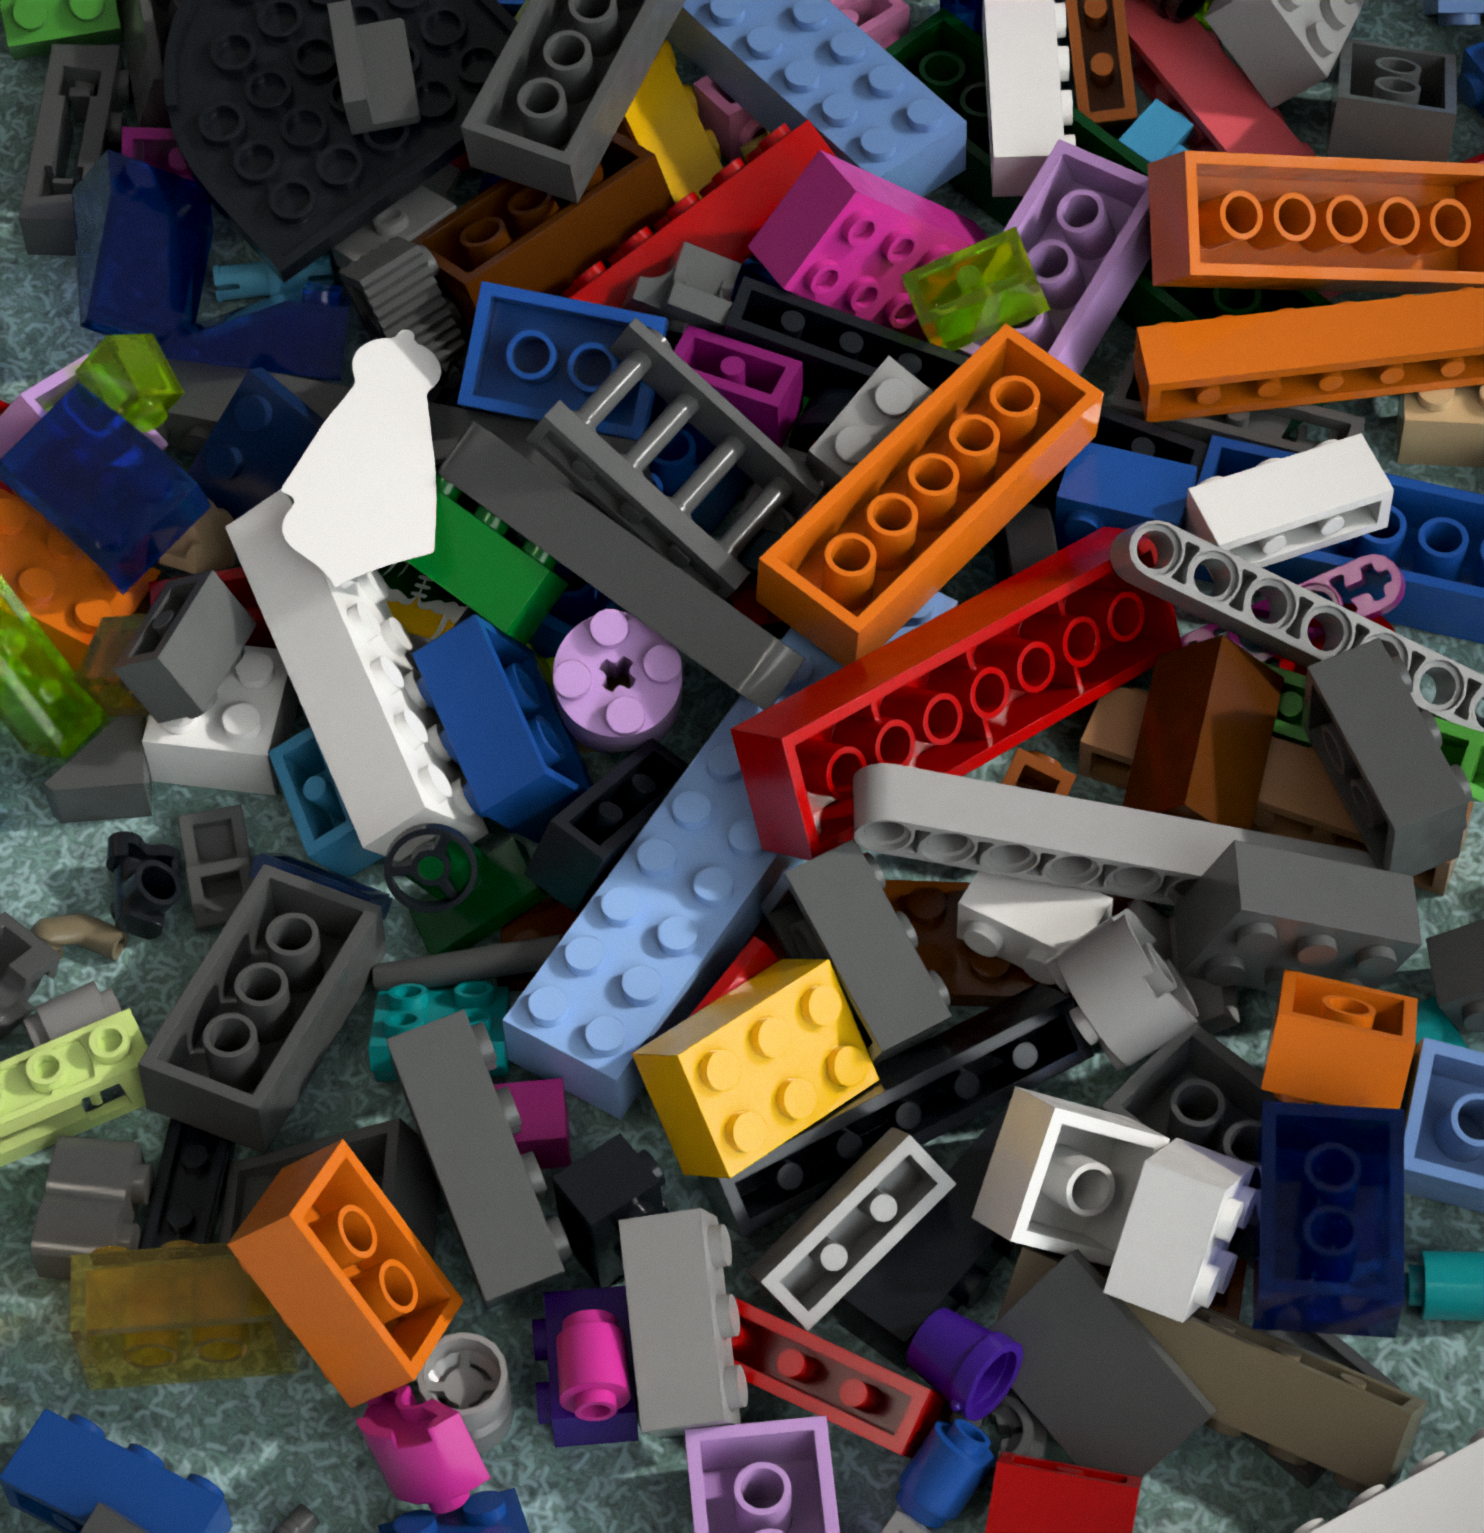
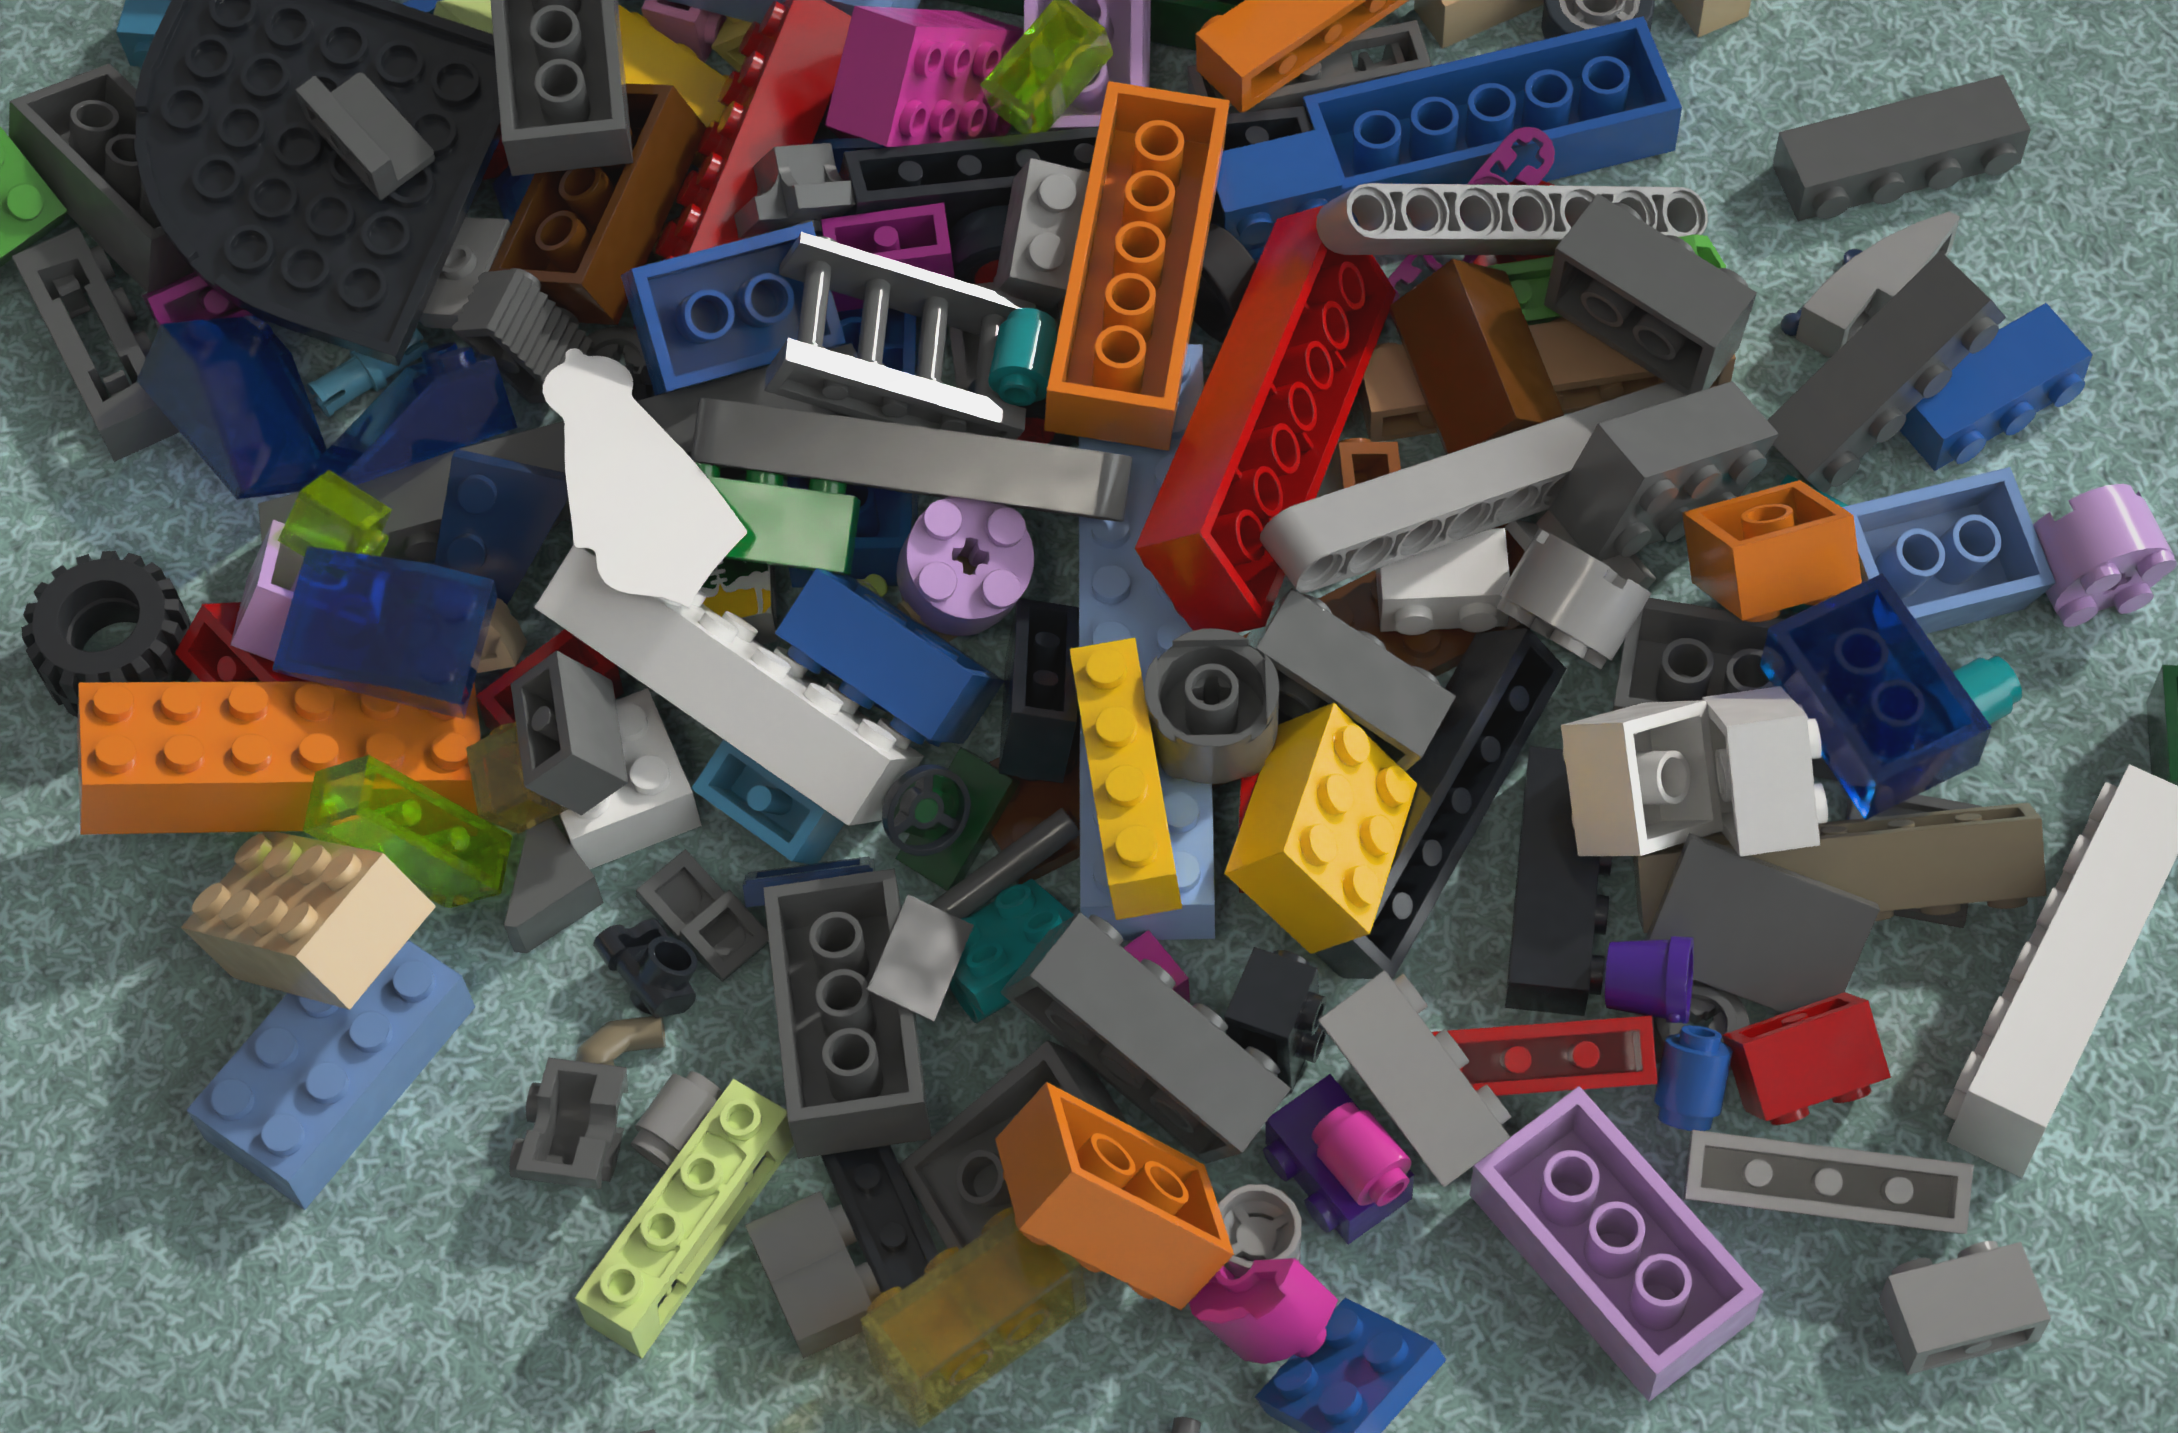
camera: 30 degrees left, 5 degrees up
light grey brick [746,1127,956,1331] -> none
white brick [1184,433,1394,581] -> none
none -> sticker [867,894,973,1022]
none -> teal brick [988,308,1058,406]
none -> yellow brick [1070,637,1182,920]
none -> dark grey brick [1144,628,1279,784]

